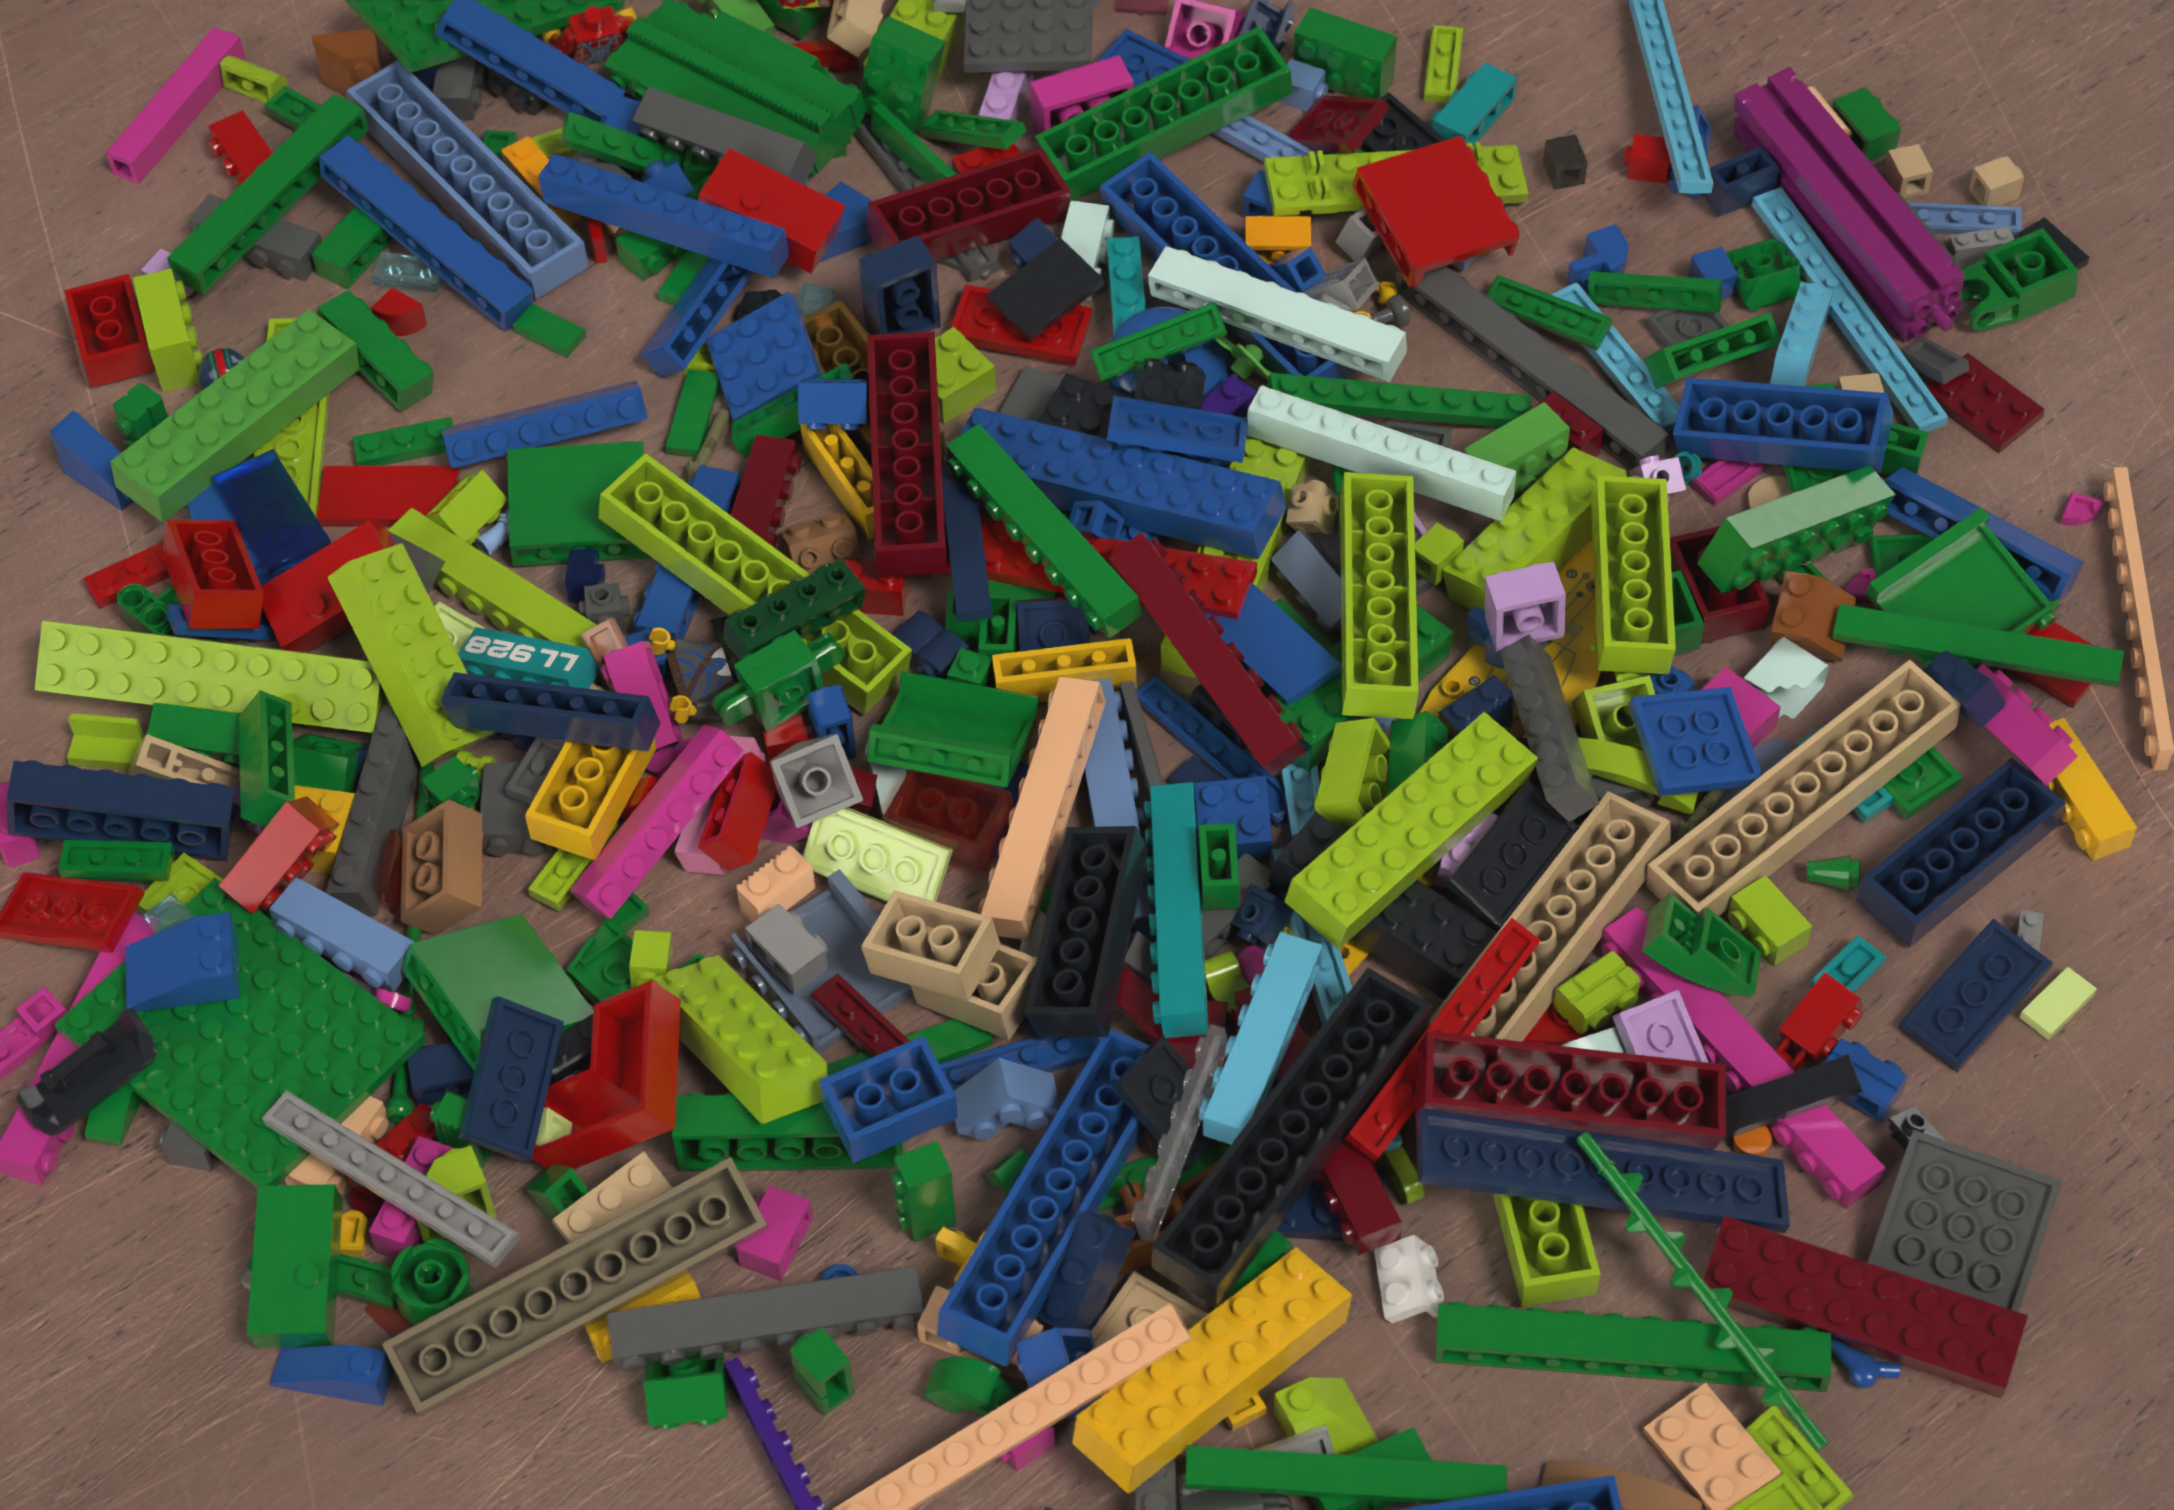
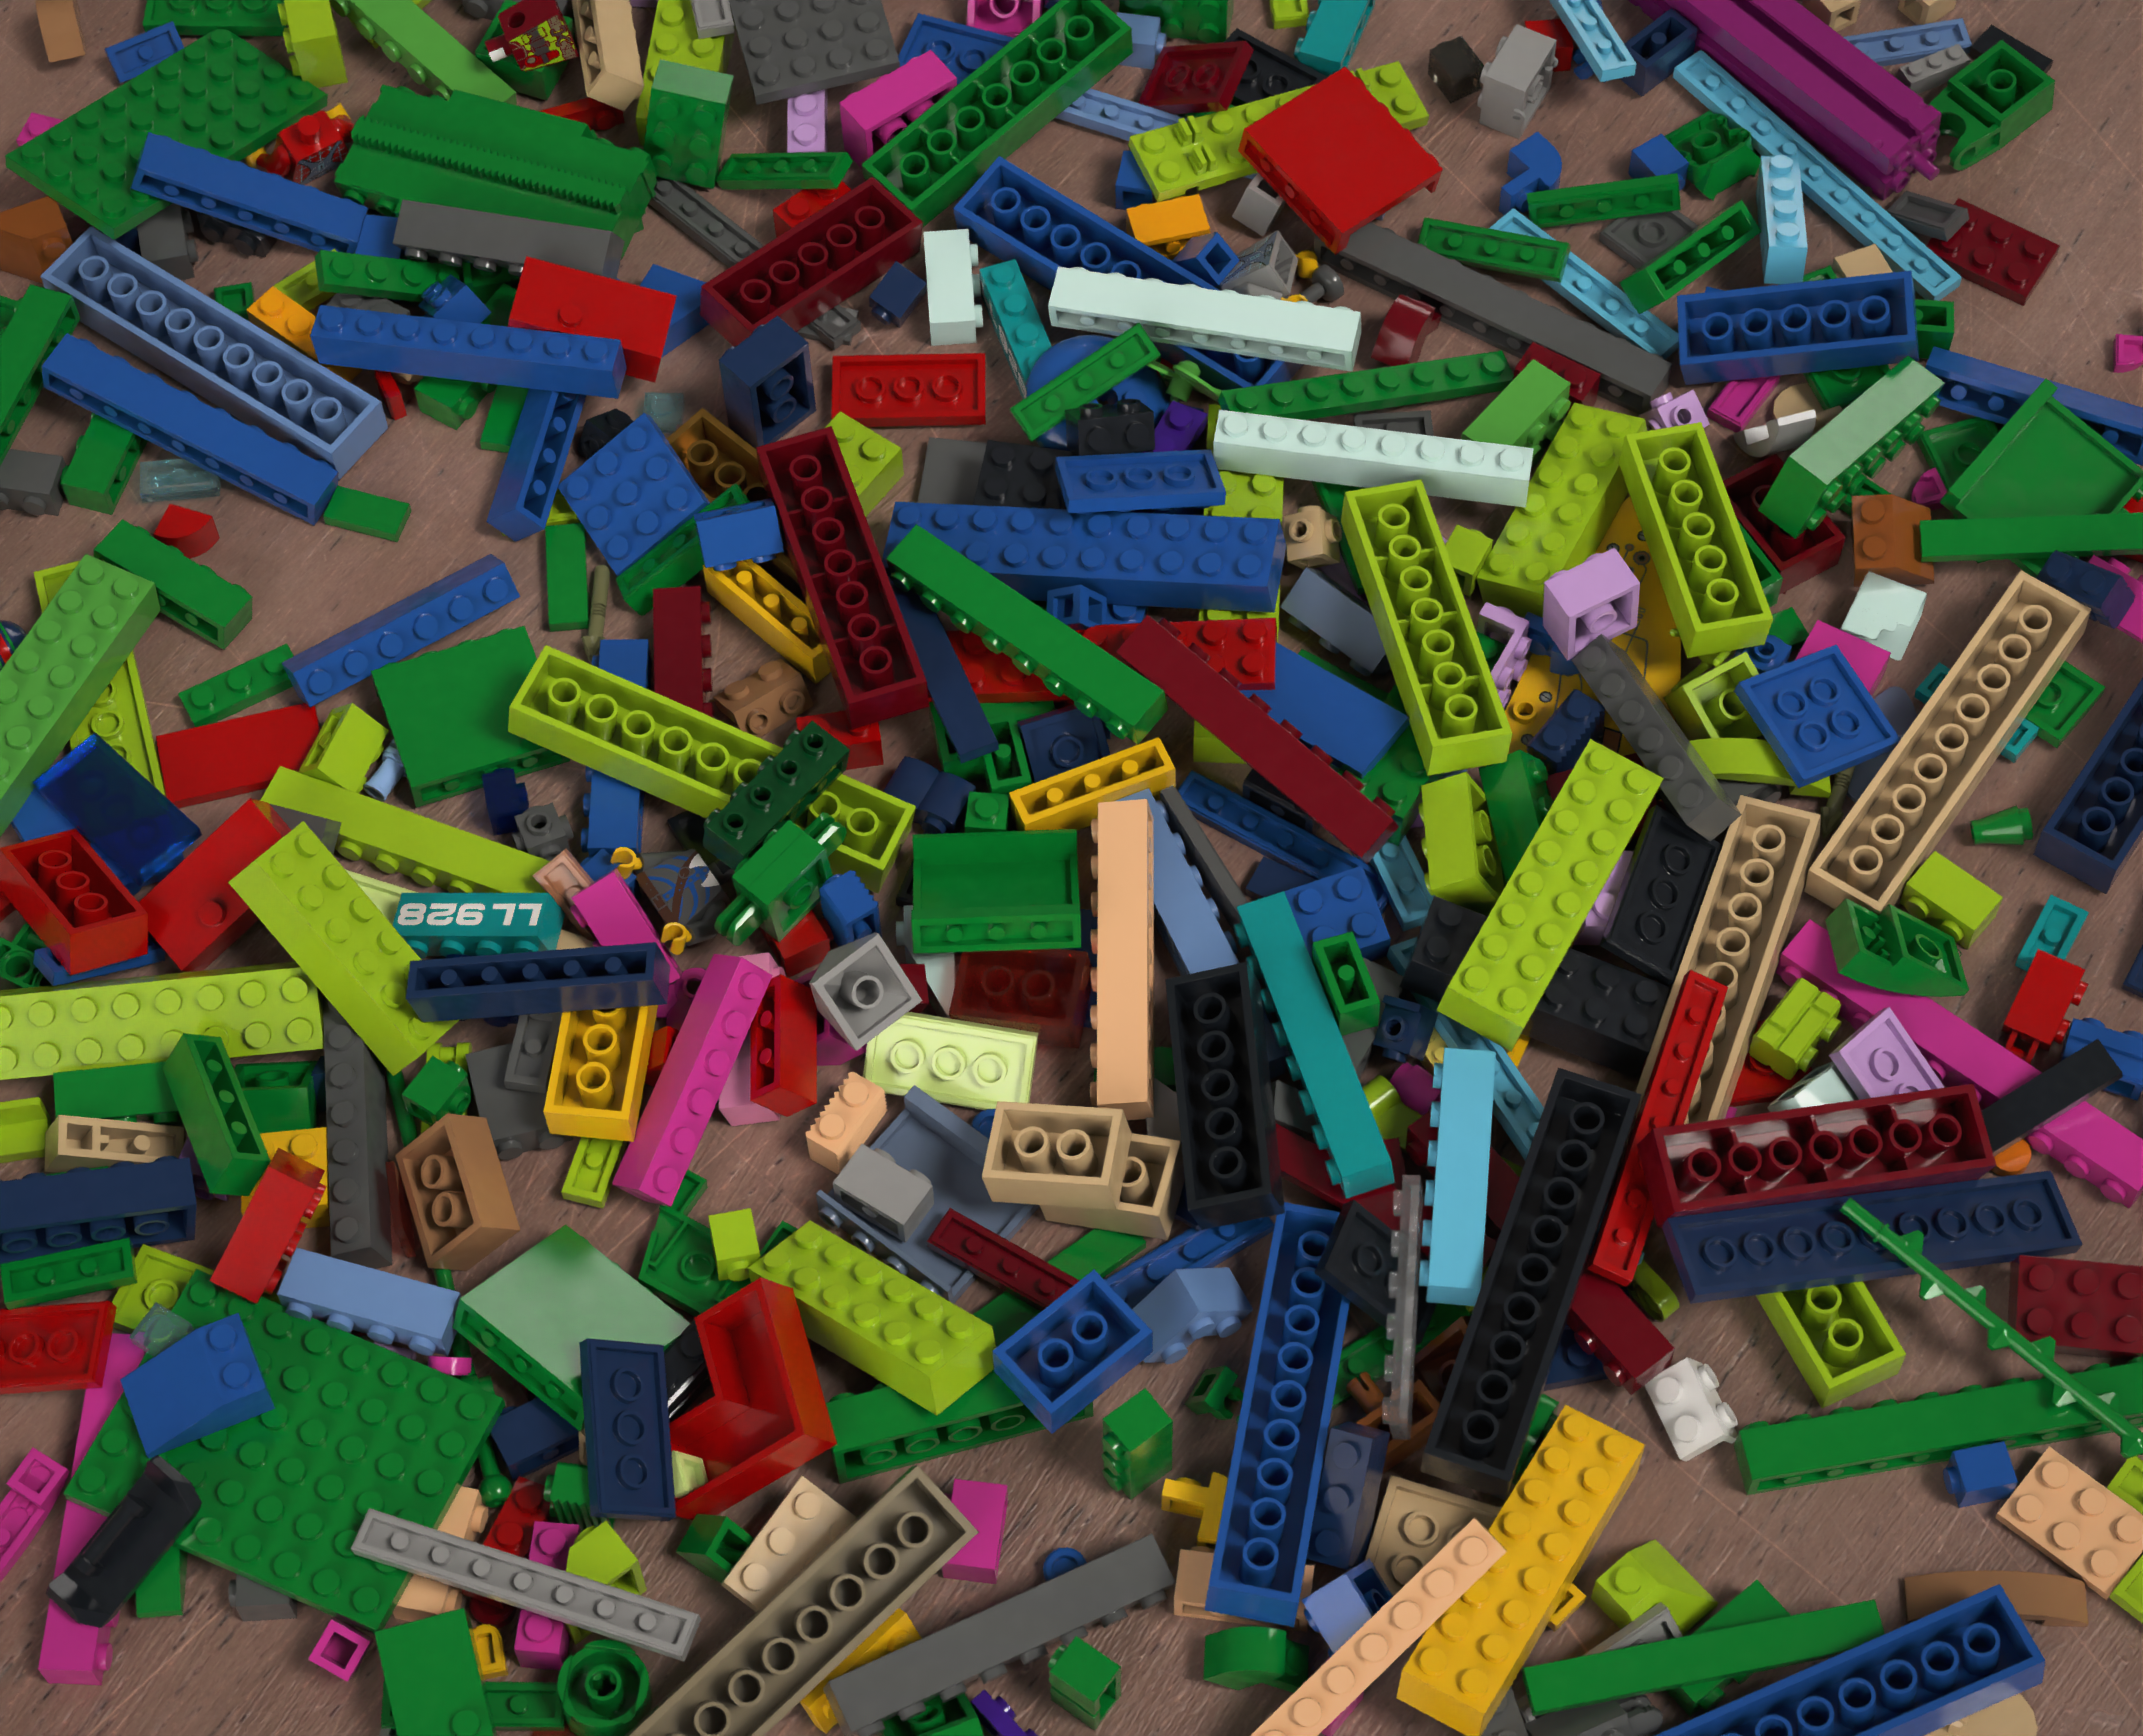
camera: 15 degrees left, 5 degrees up
green tile [871,103,956,184] -> none
black tile [986,238,1105,343] -> none
teal plate [1673,451,1702,485] -> none
none -> dark pink brick [308,1617,374,1682]
none -> dark red brick [1371,294,1442,366]
none -> light grey brick [1477,24,1558,139]
none -> lavender bracket [1477,602,1532,708]
none -> light grey slope [1733,409,1816,457]
none -> green tile [1768,607,1809,652]
none -> blue brick [1943,1441,2018,1508]

